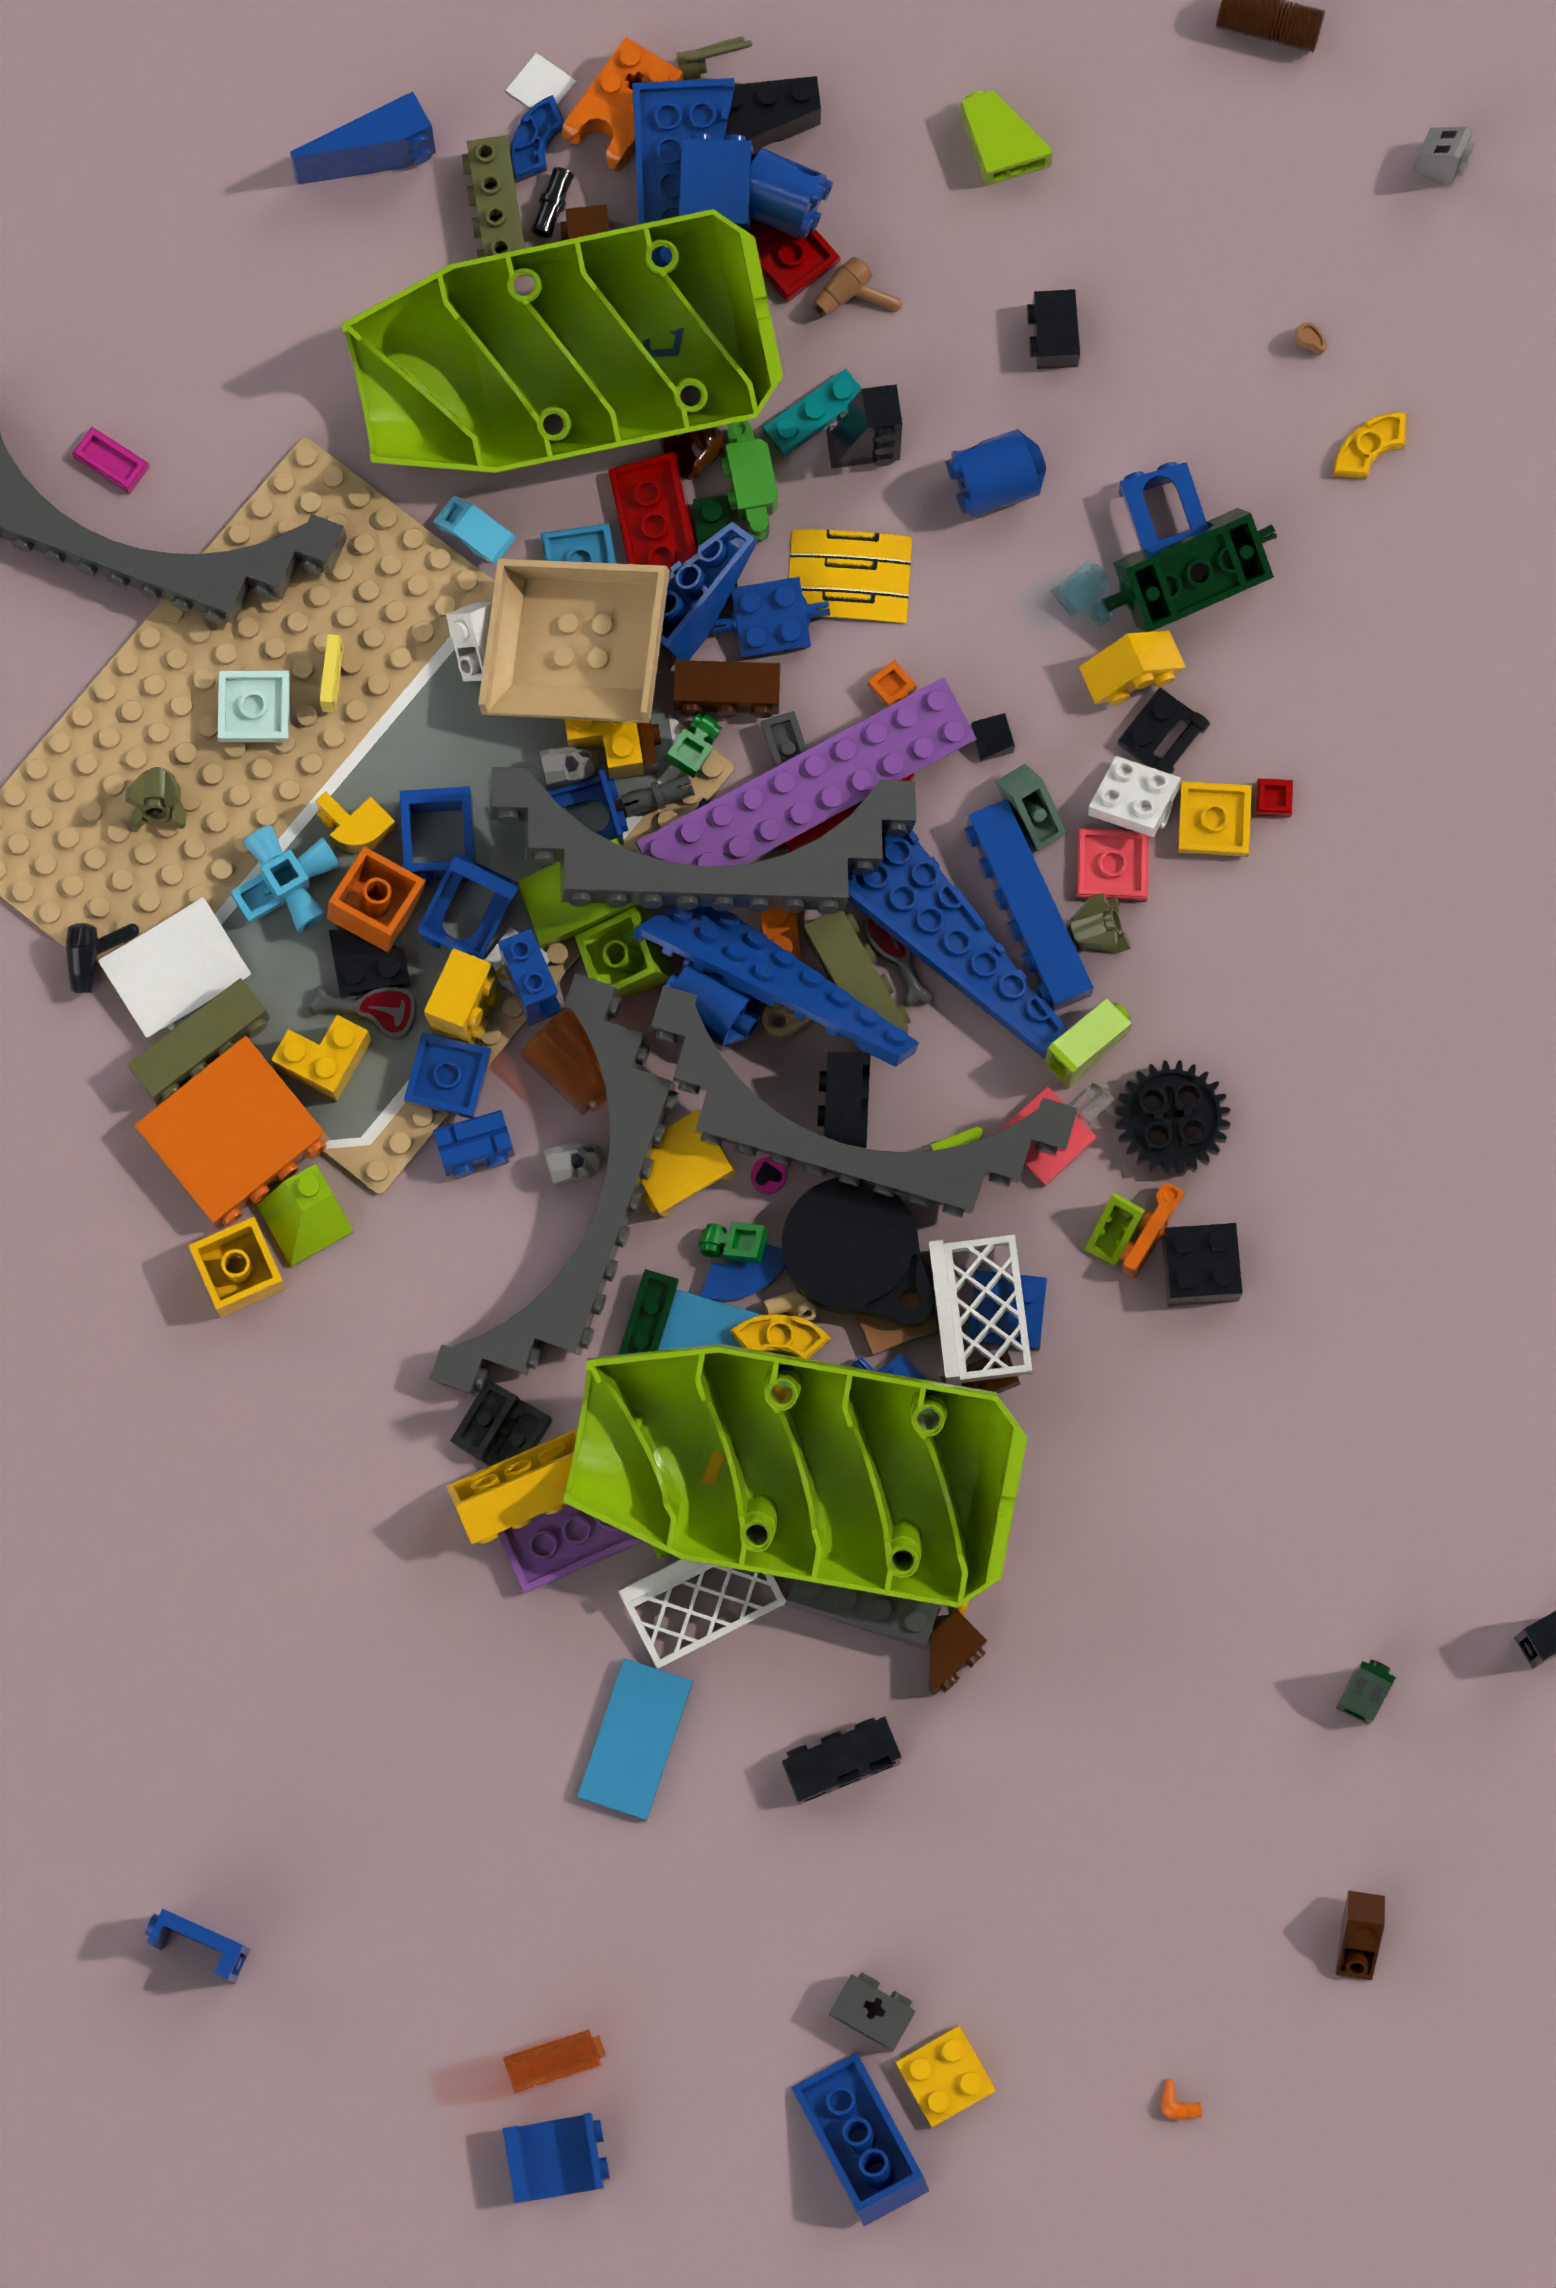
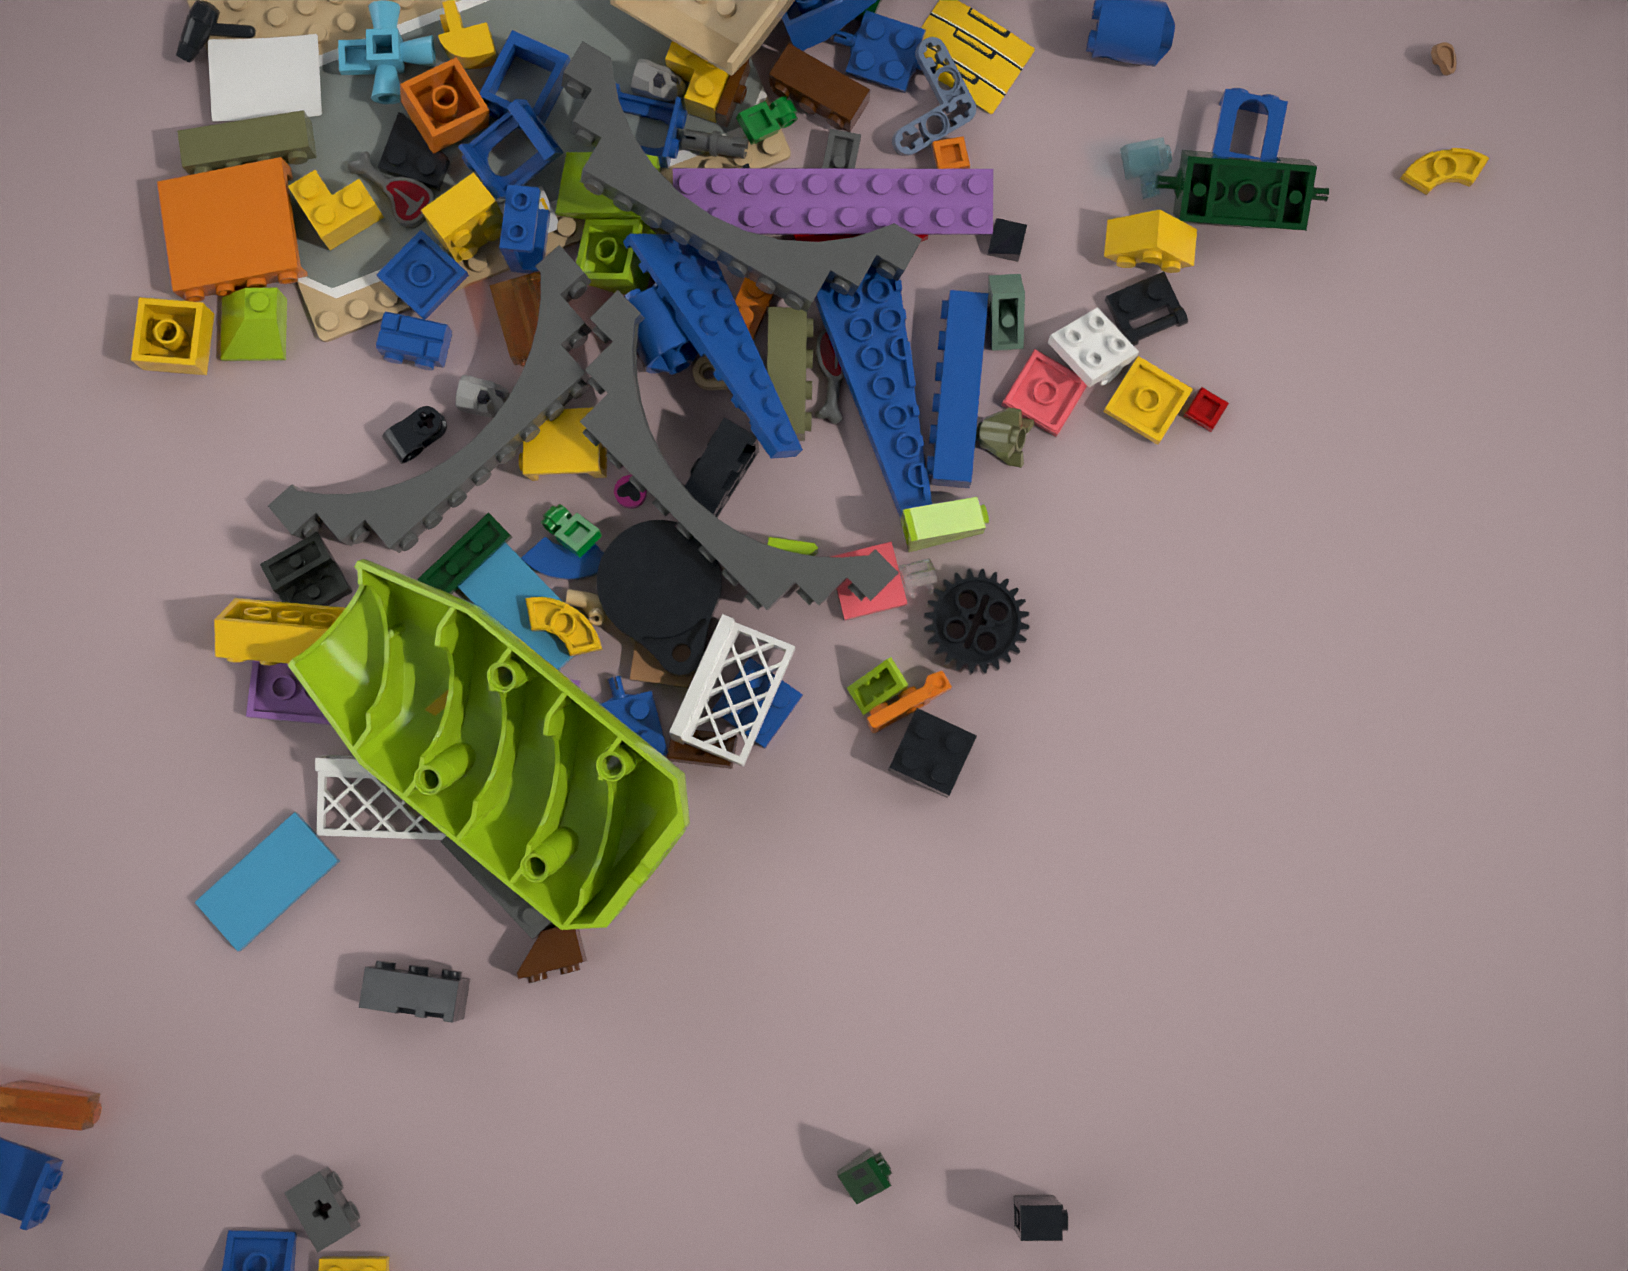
camera: 30 degrees right, 5 degrees up
none -> black piece [382,406,447,464]
none -> sand blue beam [892,37,976,156]

